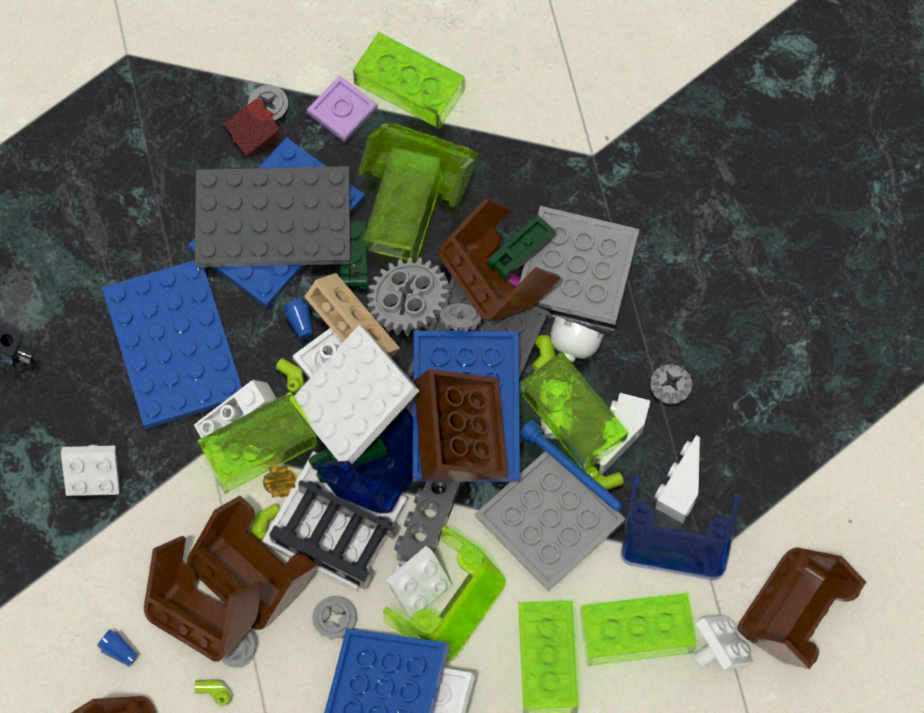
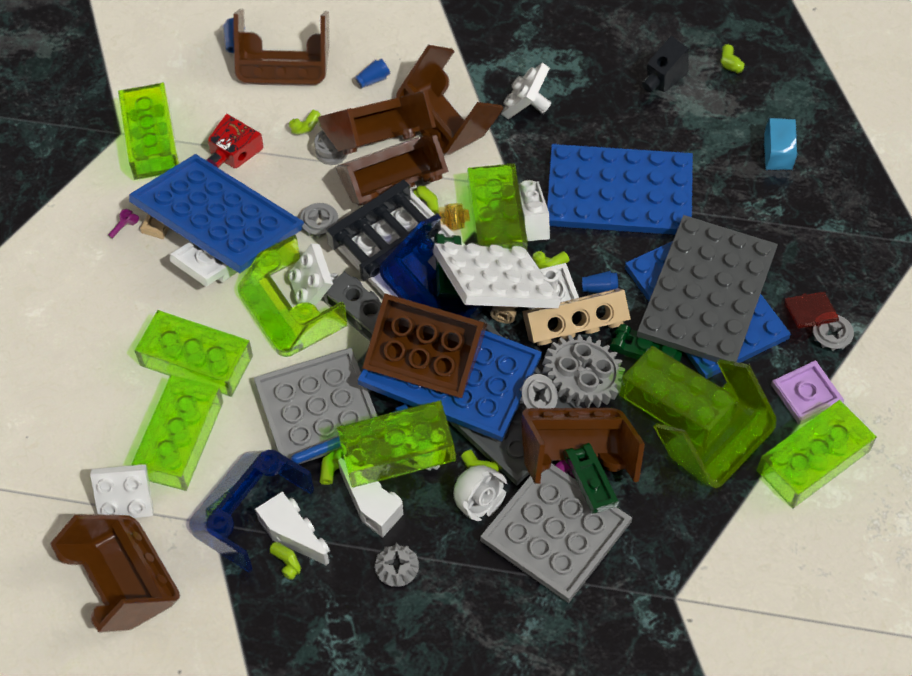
camera: 115 degrees right, 10 degrees down
none -> lime arm [270,542,301,580]
none -> reddish brown windscreen [396,45,503,155]
none -> dark azure piece [764,118,797,170]

